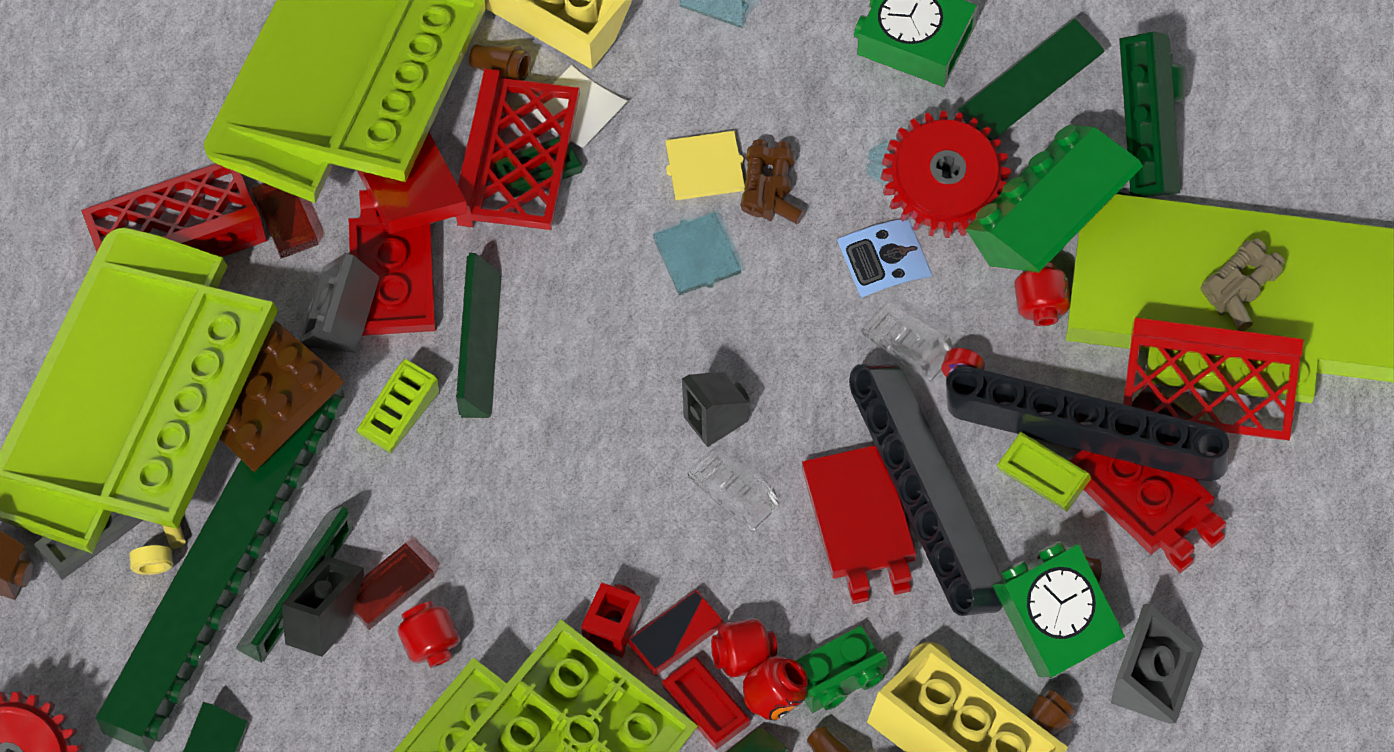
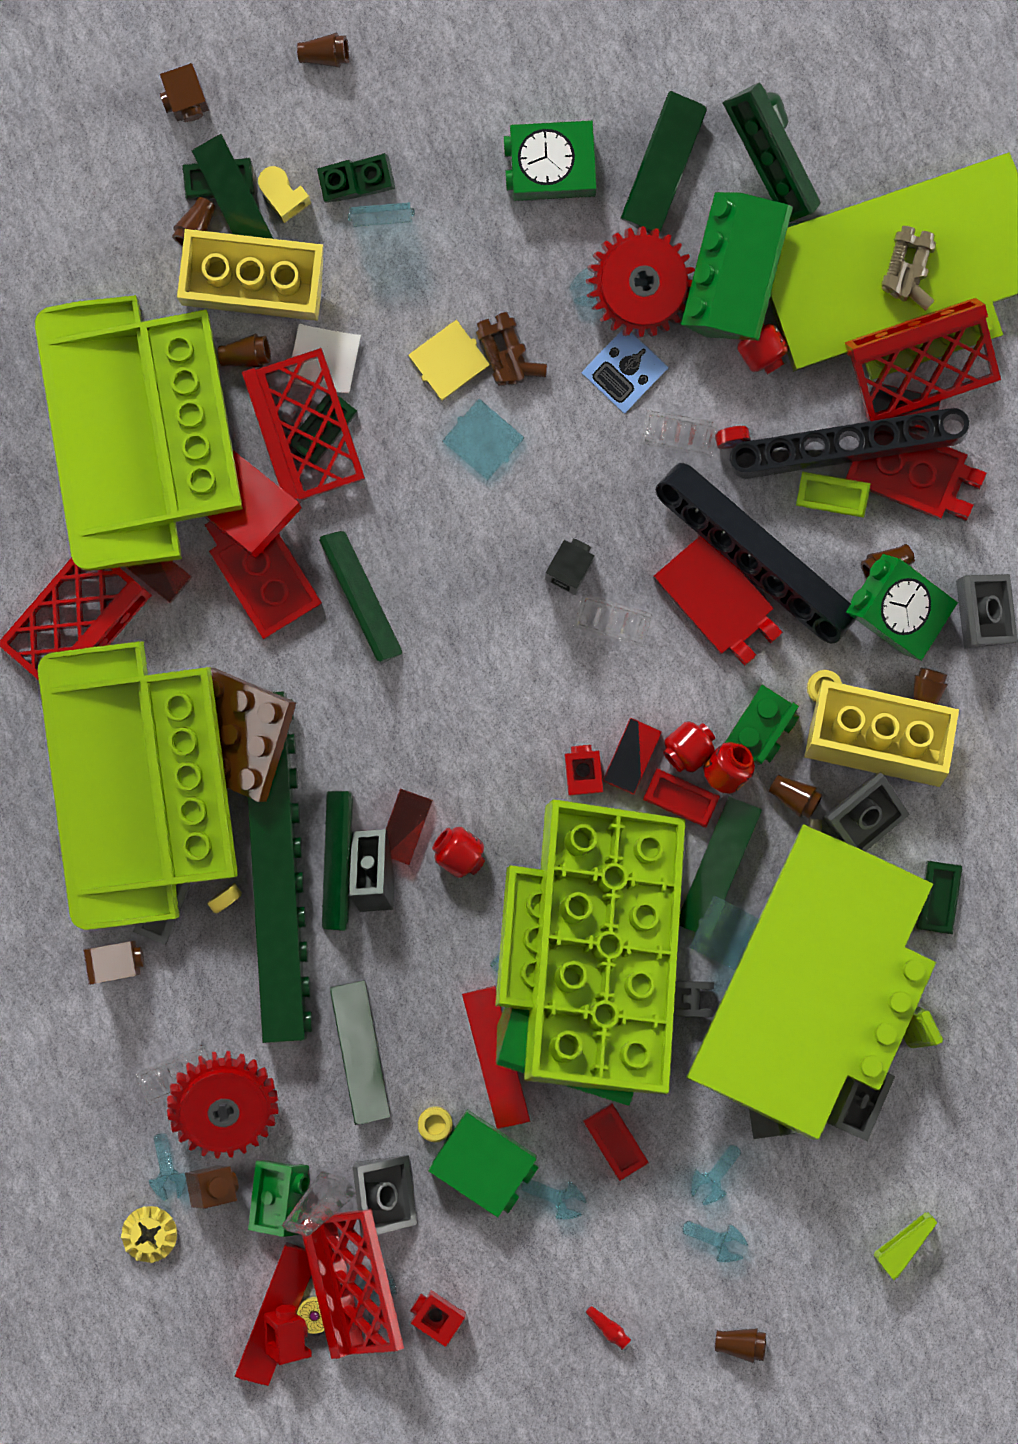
camera: 25 degrees left, 25 degrees up
dark grey slope [300,253,379,353] -> none
lime slope [357,359,440,454] -> none

